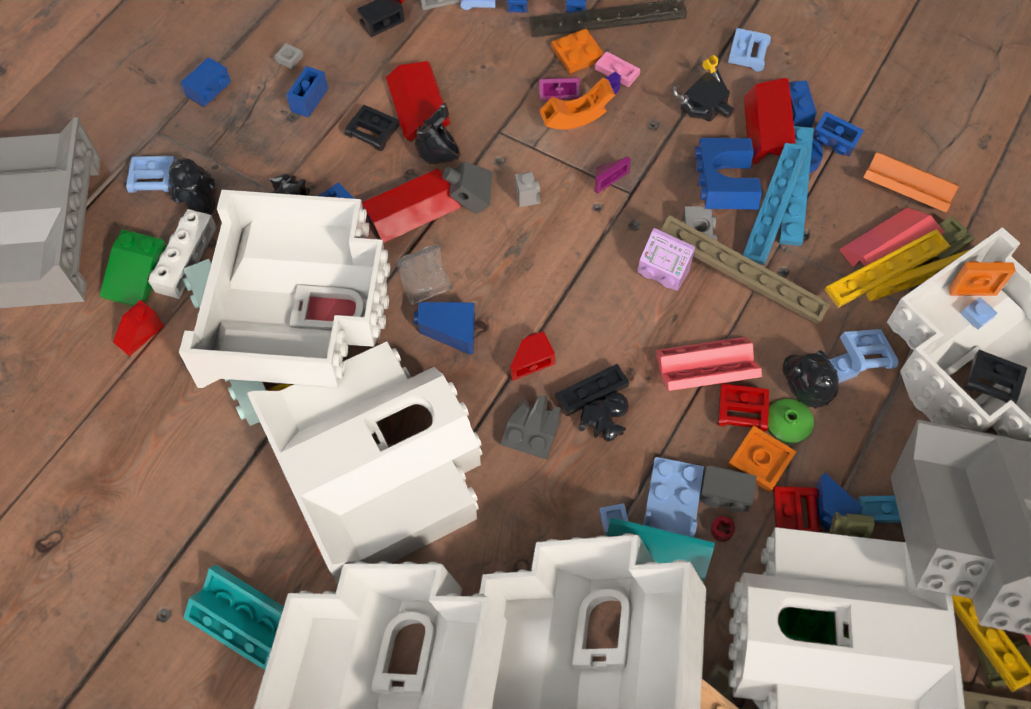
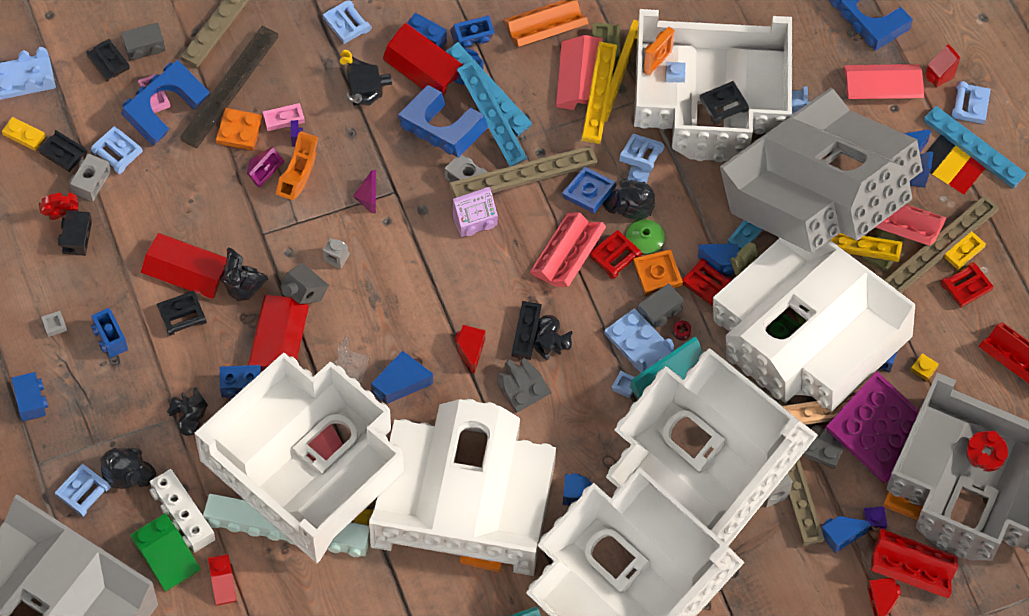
camera: 55 degrees left, 0 degrees up
none -> blue plate [562,167,617,213]
none -> blue slope [562,473,592,506]

